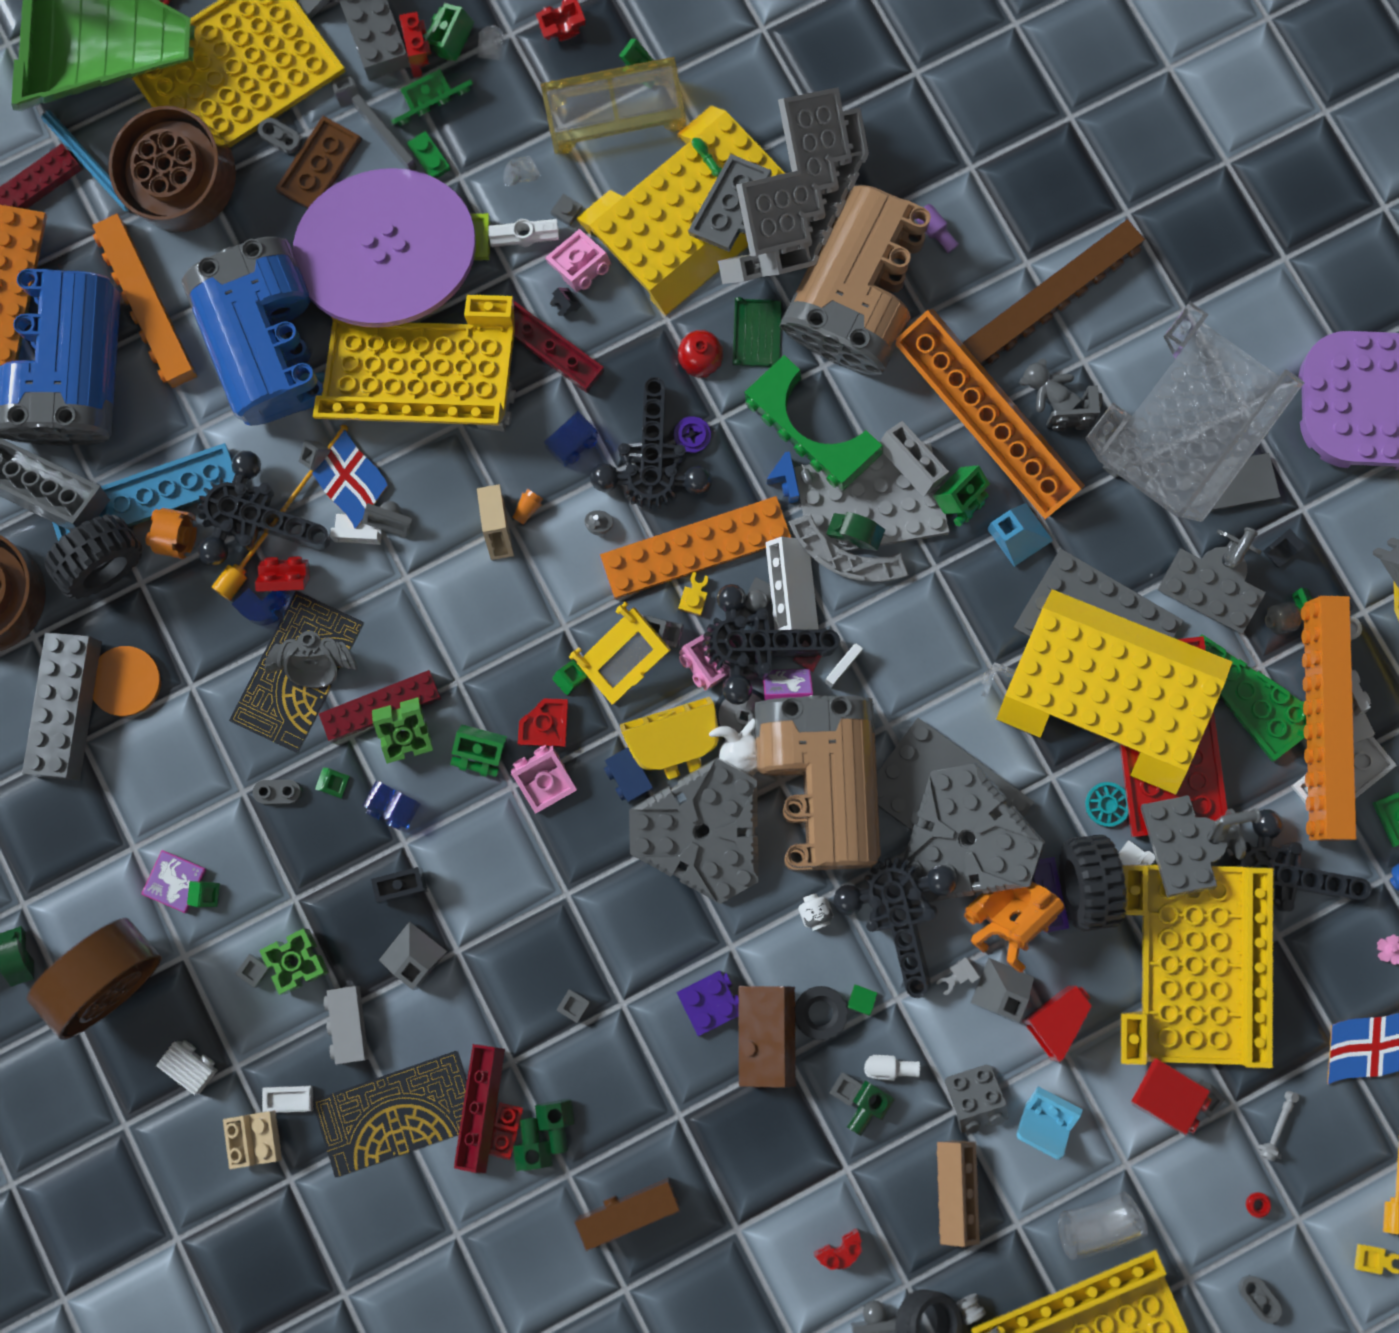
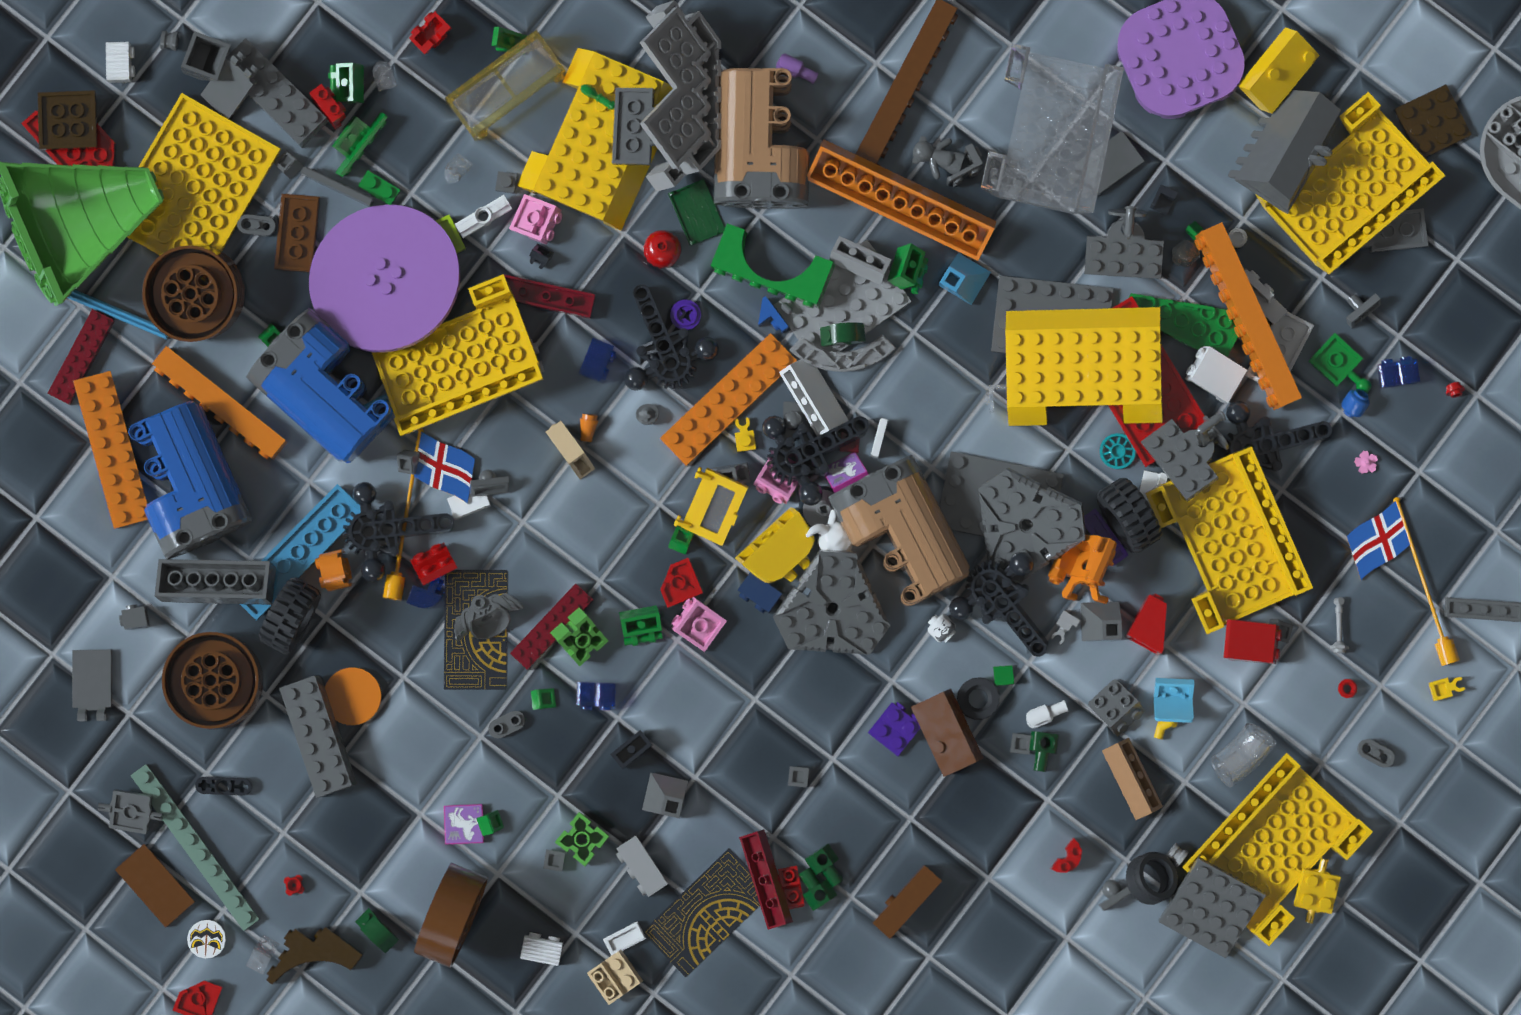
camera: 25 degrees left, 5 degrees up
none -> yellow arm [1154,721,1178,740]
none -> white panel [1185,346,1247,403]

